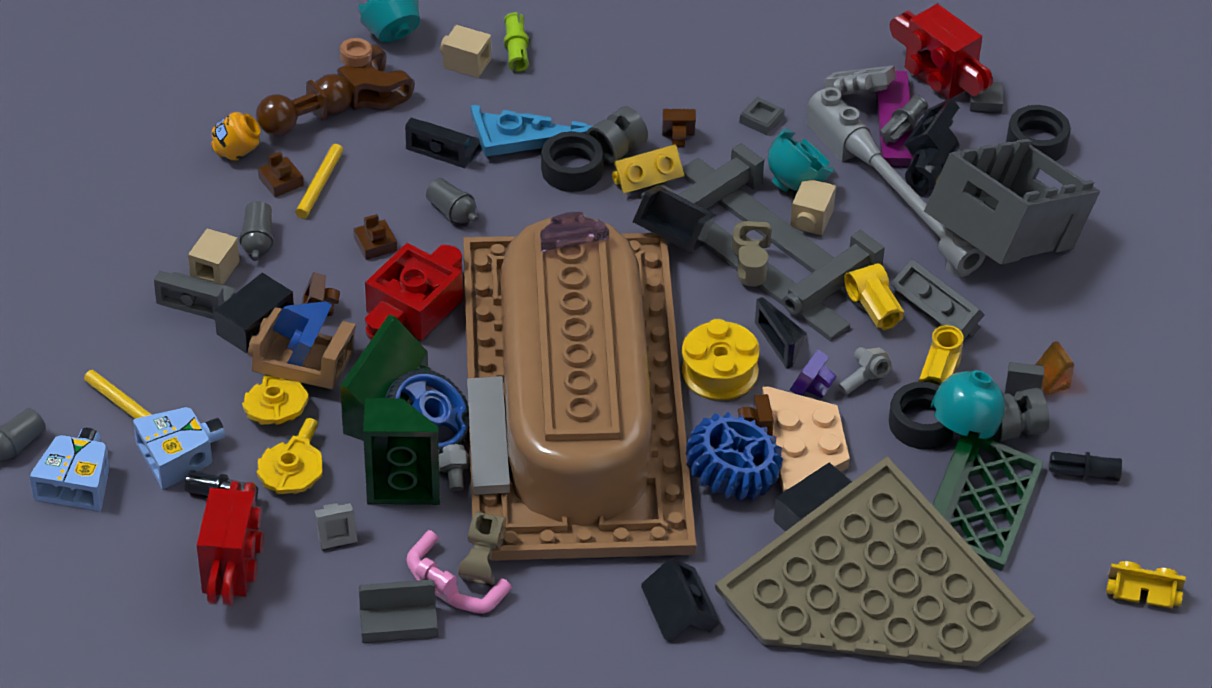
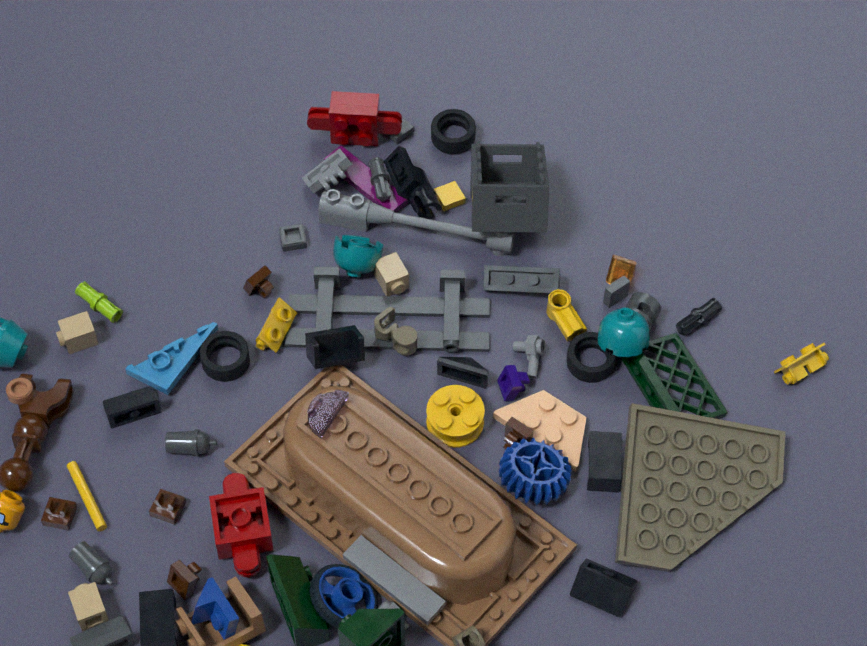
camera: 45 degrees left, 10 degrees up
dark grey wheel [586,106,648,165] -> none
yellow piece [844,263,904,331] -> none

